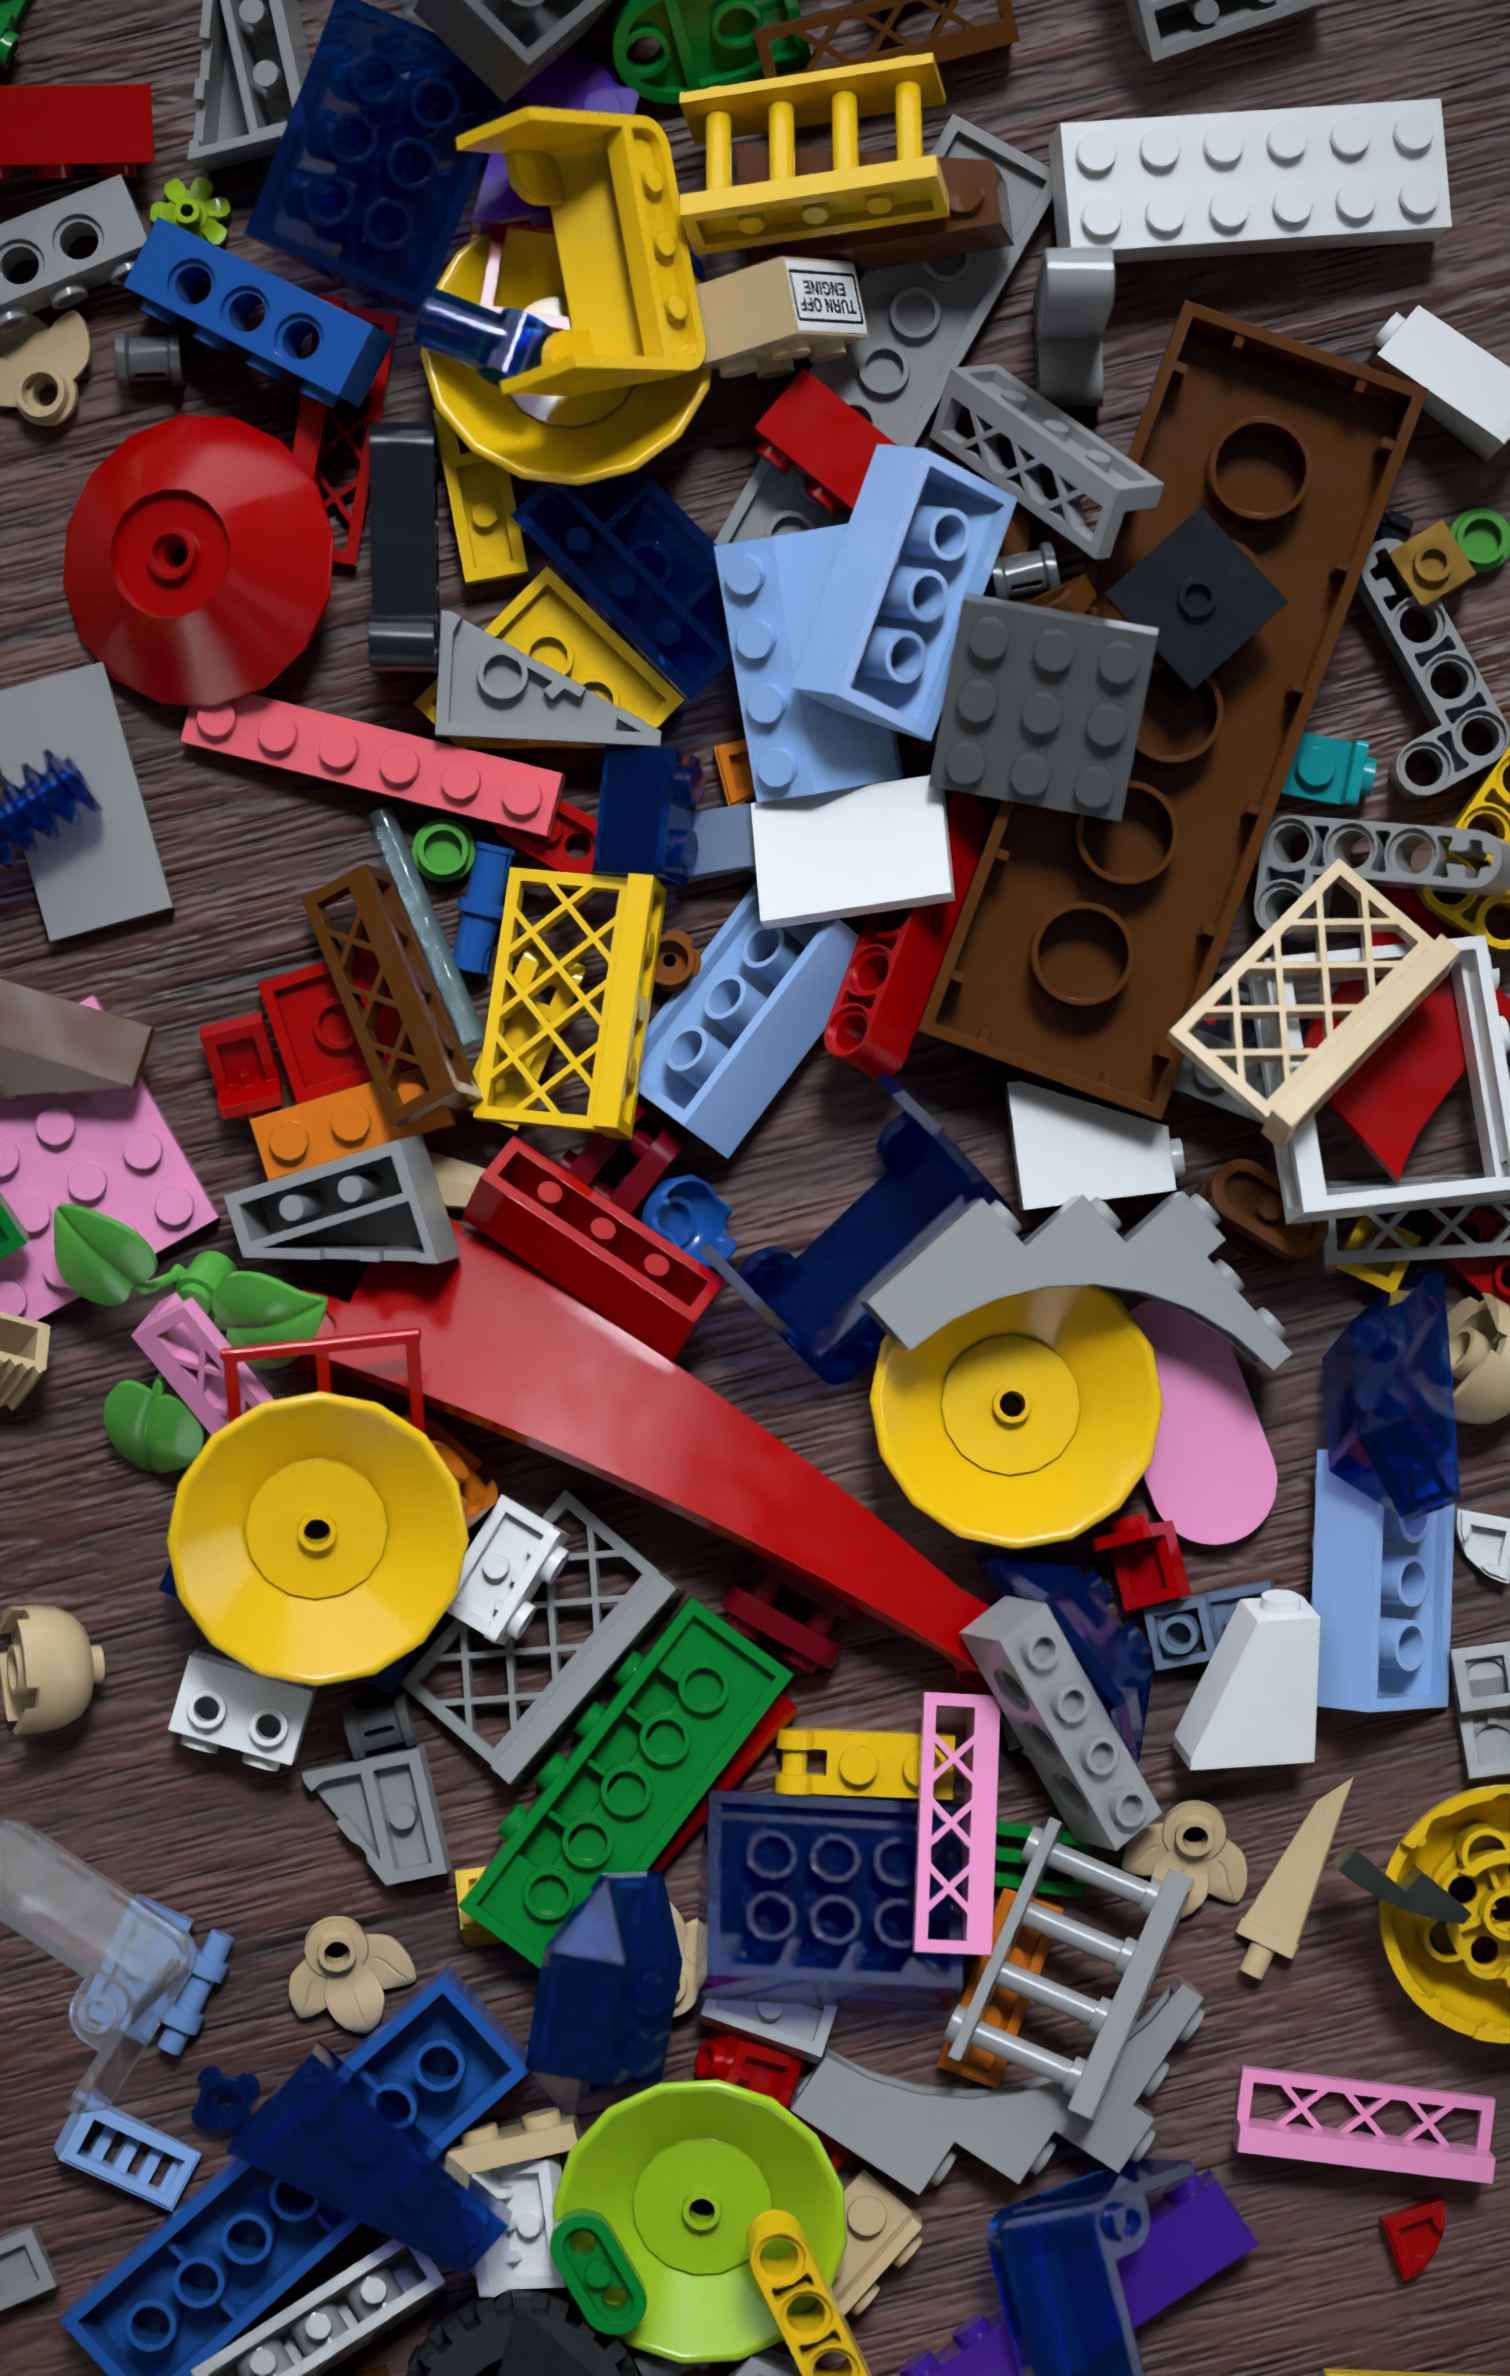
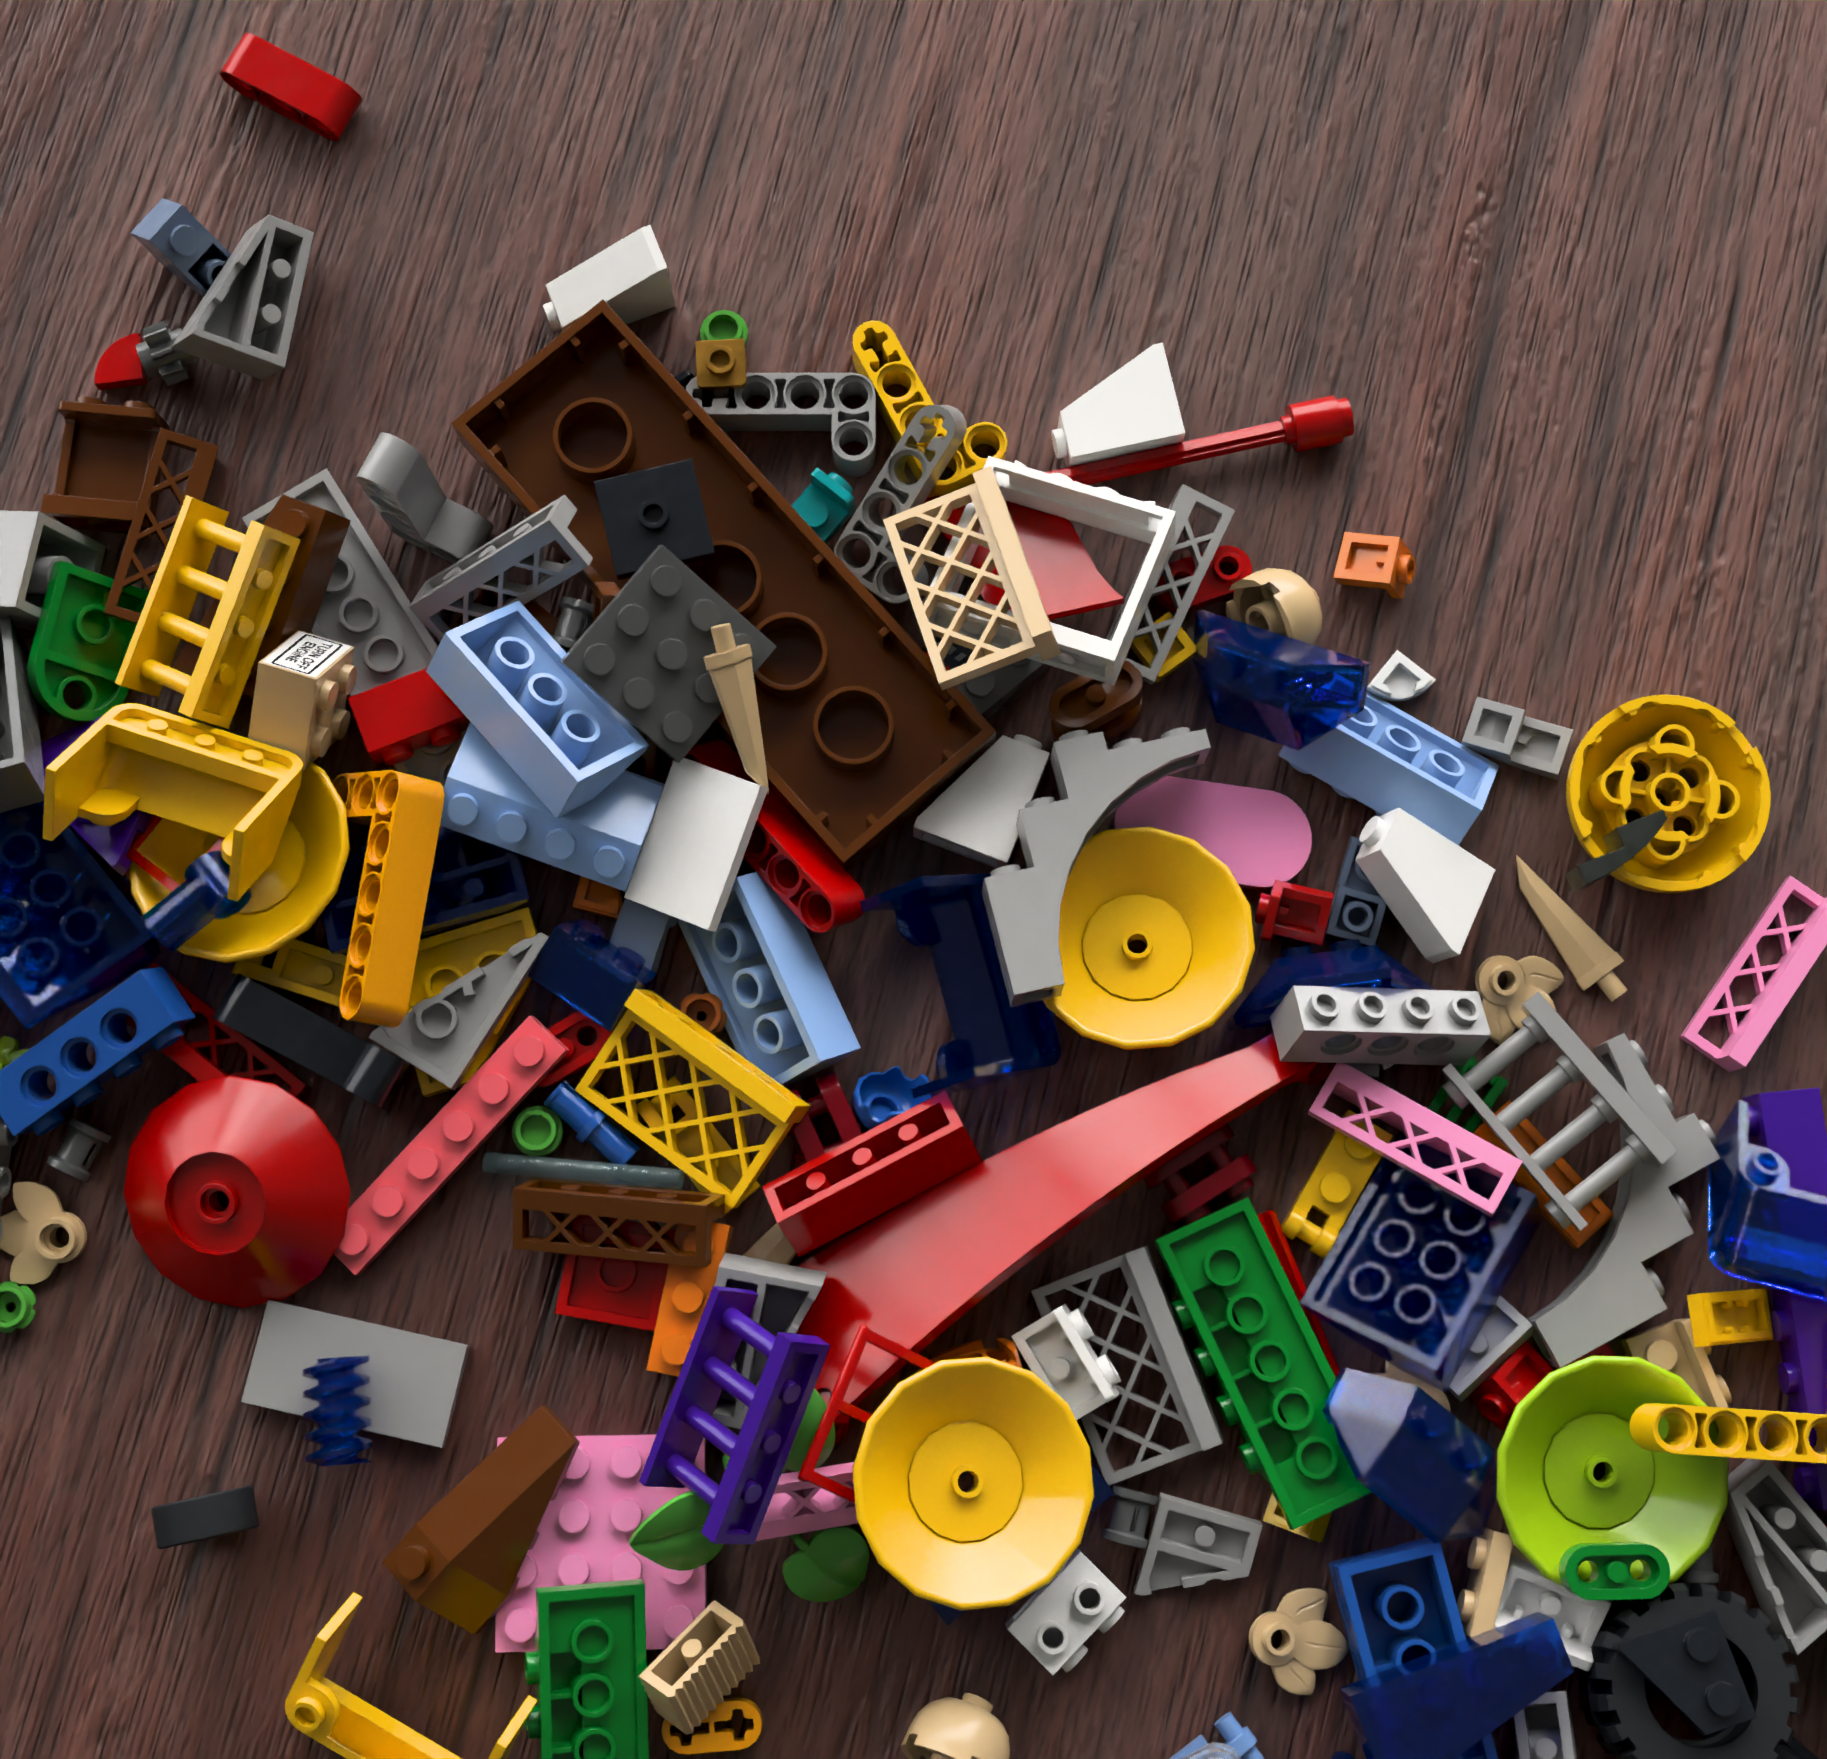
camera: 65 degrees left, 10 degrees down
red bracket [200,1011,283,1120] -> none
white brick [1048,98,1452,263] -> none
none -> light orange beam [332,770,445,1028]
none -> dark purple fence [639,1286,831,1545]
none -> tan bar [703,623,769,795]
none -> yellow plate [1687,1288,1774,1347]

